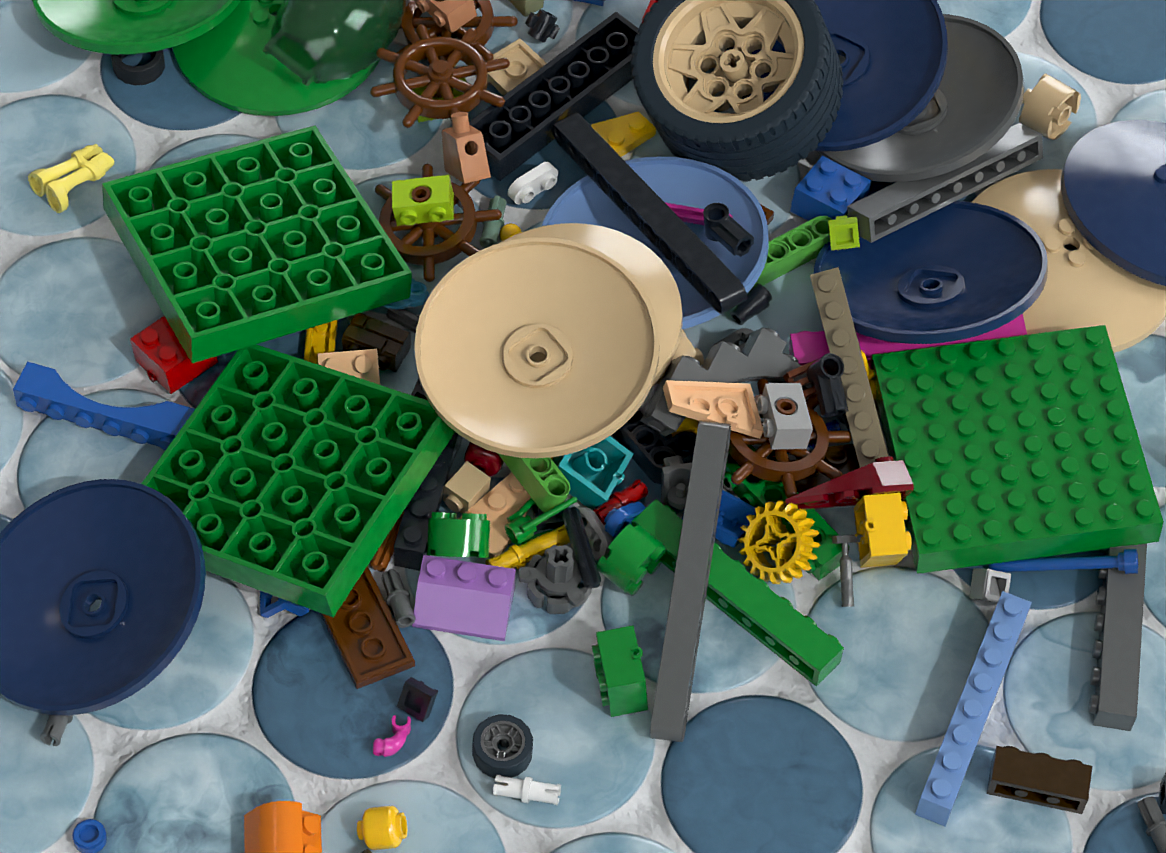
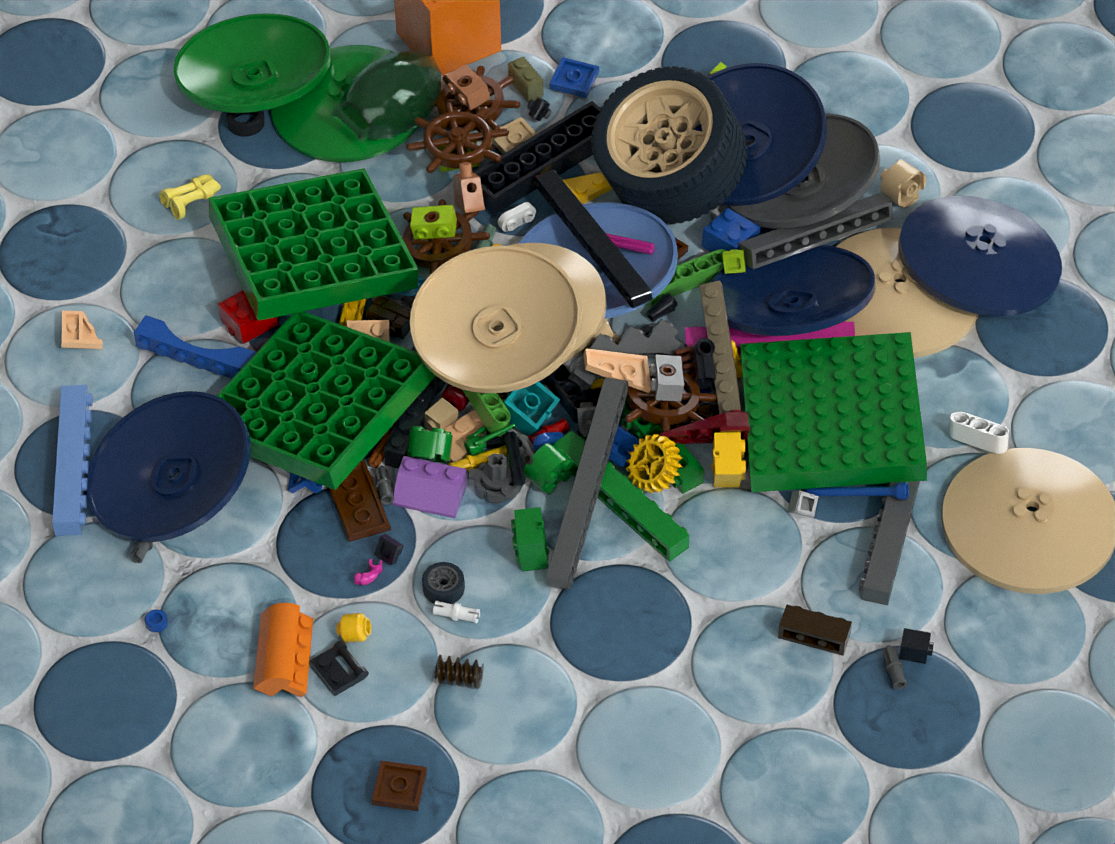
camera: 10 degrees right, 5 degrees down
black piece [703,203,754,257] -> none
dark grey piece [832,535,860,607] -> none
medium blue brick [915,591,1032,827] -> none

